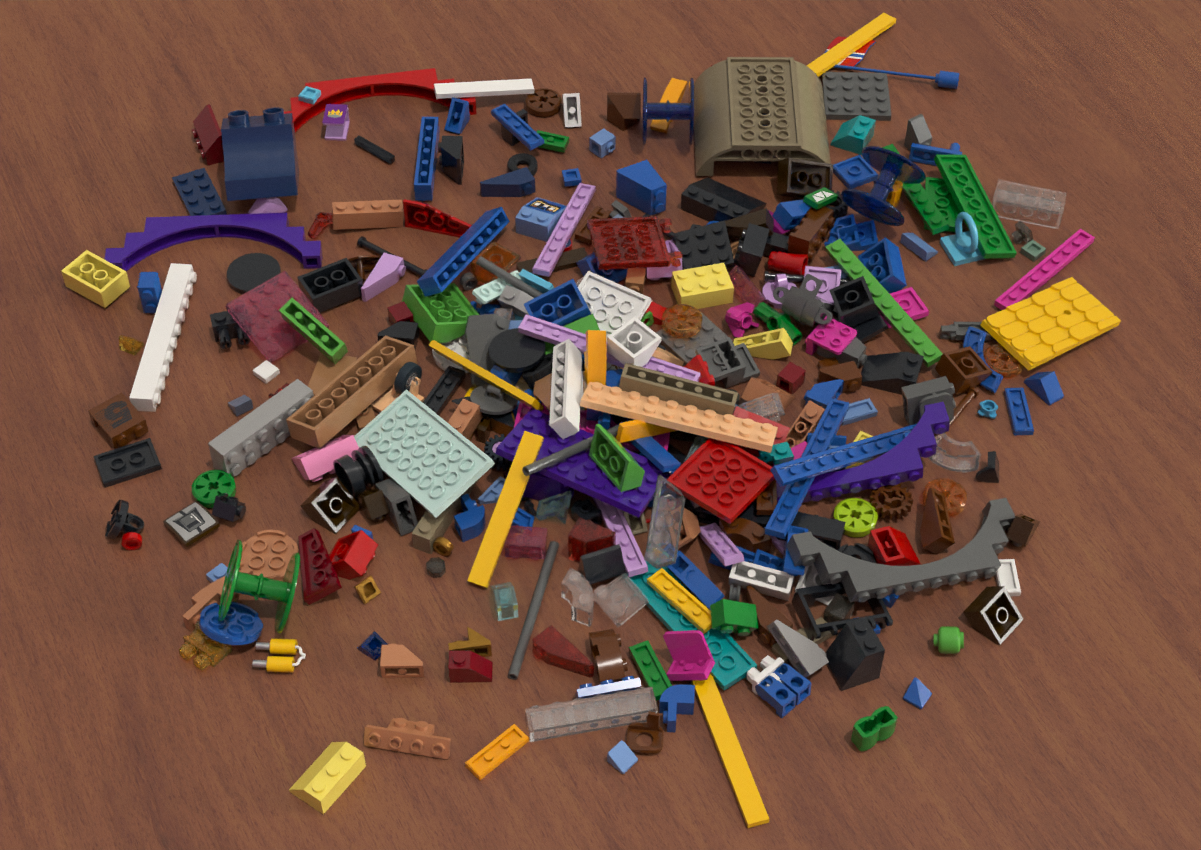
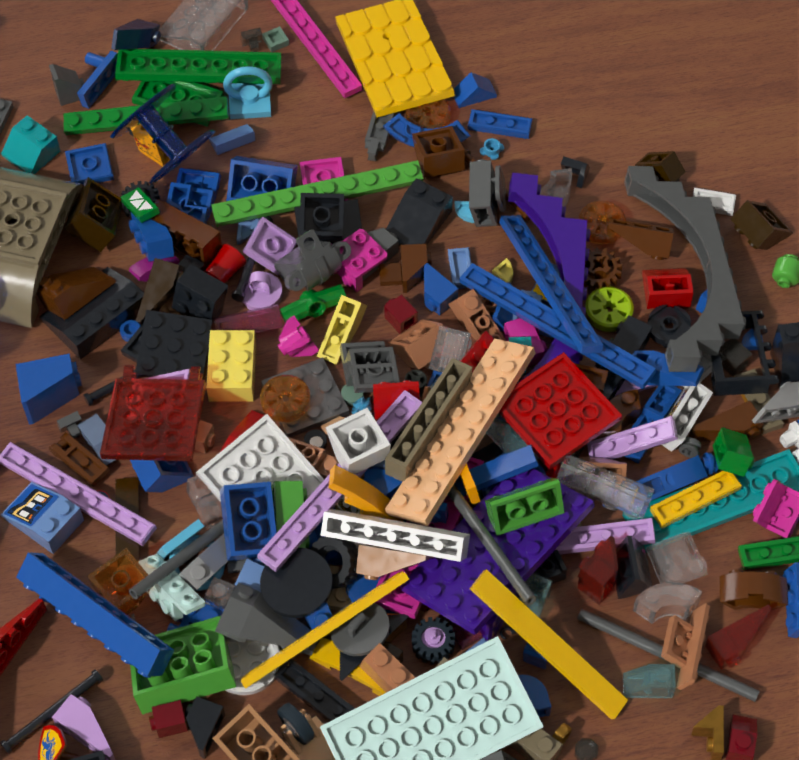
camera: 75 degrees left, 10 degrees up
clear pink brick [505,526,548,560] -> none
none -> reddish brown slope [36,267,116,320]
none -> dark blue slope [111,19,161,50]
none -> nougat bracket [661,603,710,690]

